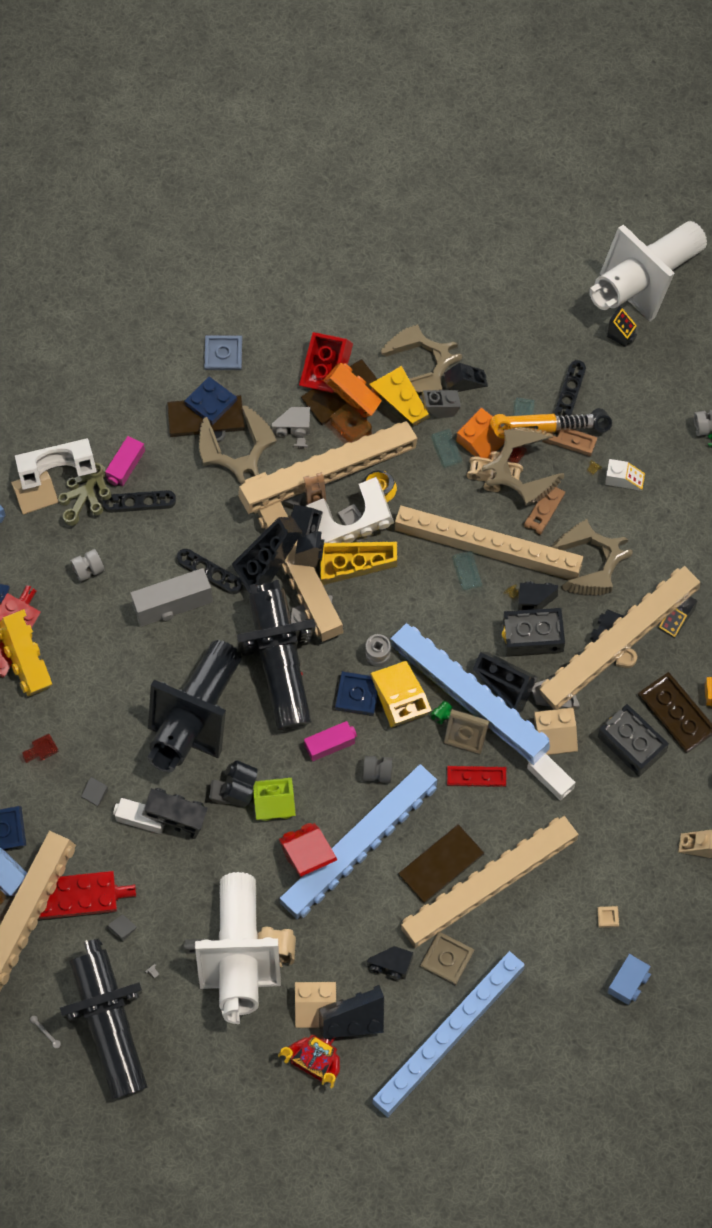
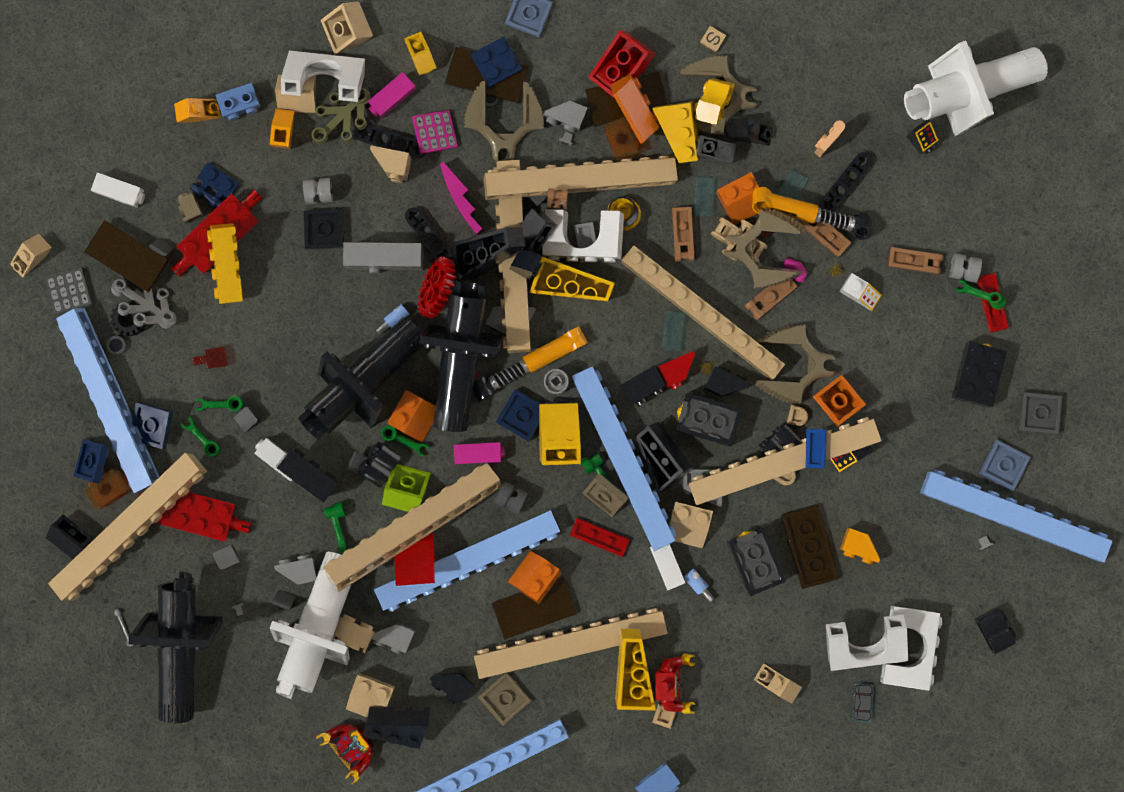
camera: 25 degrees right, 20 degrees up
none -> green brick [181,417,221,457]
none -> green brick [195,396,245,412]
none -> light orange slope [269,109,295,149]
none -> light grey slope [274,555,318,585]
none -> black plate [304,209,344,249]
none -> tan slope [321,1,373,55]
none -> tan brick [324,463,501,592]
none -> green brick [324,501,349,554]
none -> tan slope [370,146,412,183]
none -> light grey slope [371,623,416,654]
none -> light blue piece [376,304,410,335]
none -> green brick [381,425,429,456]
none -> orange slope [387,390,435,442]
none -> yellow slope [404,32,437,75]
none -> tile [412,110,458,154]
none -> red gear [417,257,456,318]
none -> dark pink slope [440,162,483,235]
none -> piece [473,326,588,402]
none -> orange slope [508,551,561,604]
none -> yellow wedge [615,628,656,711]
none -> black brick [620,366,666,407]
none -> red torso [656,653,695,714]
none -> red slope [658,351,695,390]
none -> medium nougat plate [672,207,694,262]
none -> light blue piece [683,568,714,602]
none -> yellow brick [694,78,735,125]
none -> tan tile [700,26,726,52]
none -> dark pink arm [783,258,807,282]
none -> tan tile [786,405,808,426]
none -> blue tile [805,429,826,469]
none -> orange slope [813,374,866,427]
none -> light nougat plate [814,121,845,157]
none -> medium nougat plate [888,247,943,275]

